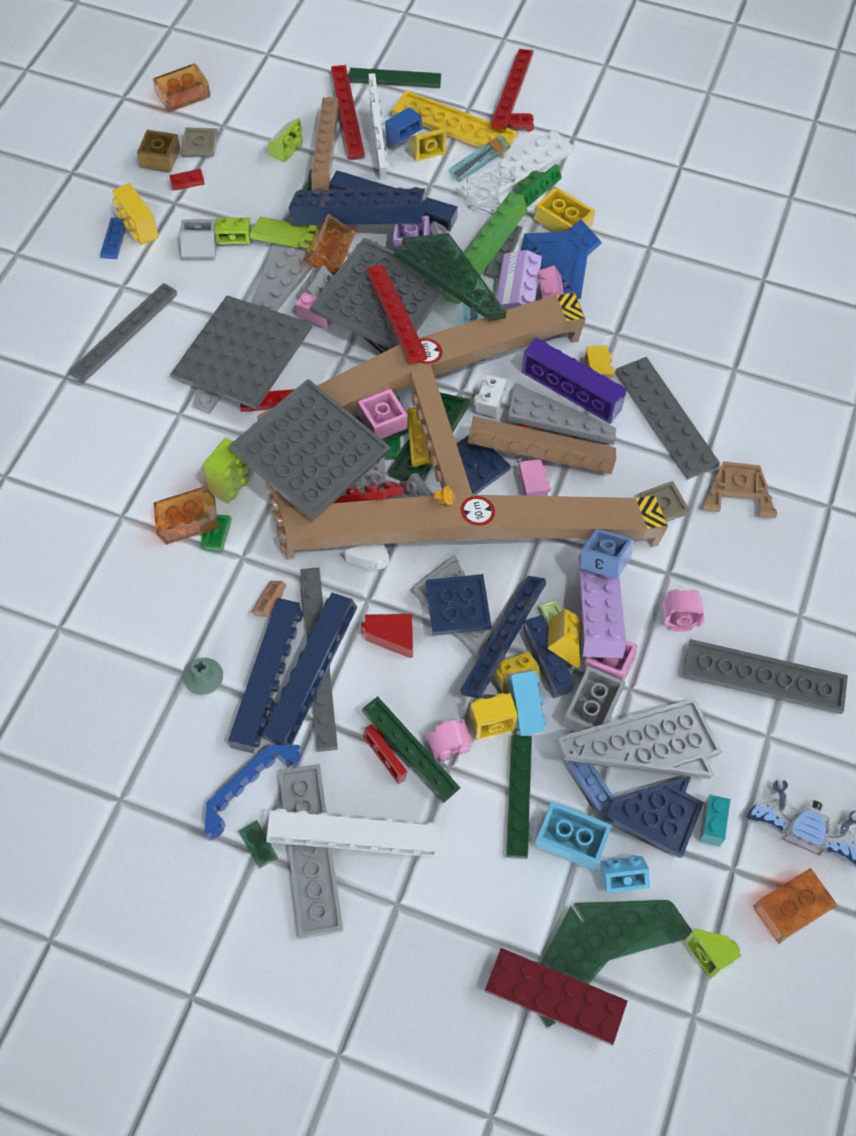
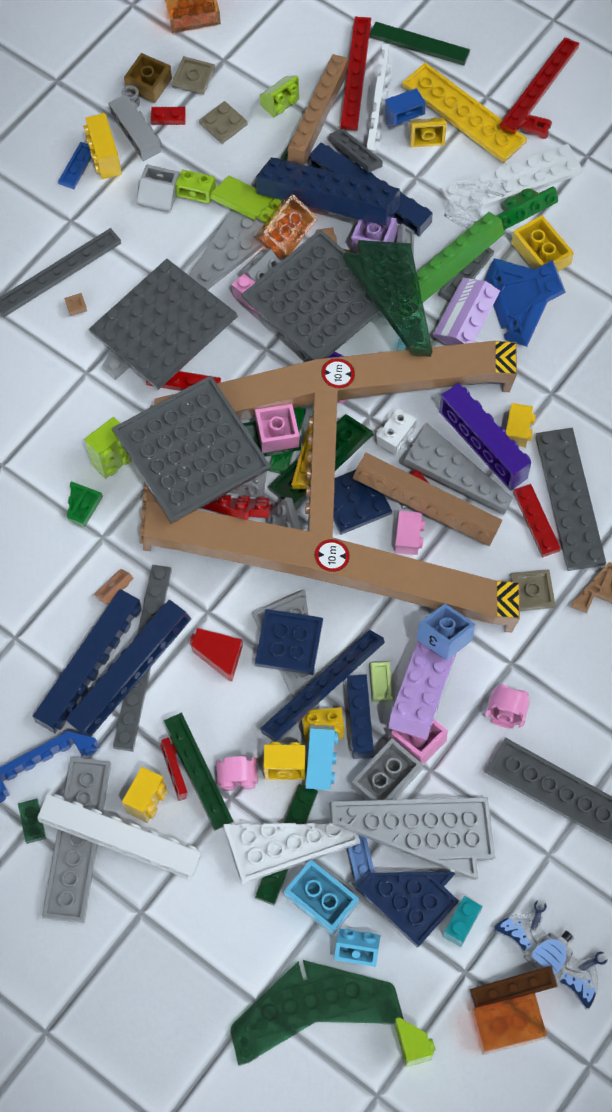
camera: 20 degrees right, 5 degrees up
clear orange brick [153,486,218,545] -> none
sand green piece [183,657,223,695] -> none
white slope [344,544,389,571] -> none
red plate [366,264,427,364] -> none
light orange plate [434,486,455,505] -> none
clear light blue tile [449,134,510,182] -> none
dark red plate [484,948,628,1046] -> none
bright pink brick [538,266,564,299] -> none
yellow slope [548,609,581,669] -> none
none -> medium nougat plate [64,293,87,316]
none -> light grey hinge [108,85,162,161]
none -> yellow brick [122,766,168,823]
none -> dark tan plate [199,101,248,144]
none -> white wing [223,823,360,884]
none -> dark grey plate [329,129,383,172]
none -> reddish brown tile [470,965,558,1010]
none -> red plate [513,484,561,558]

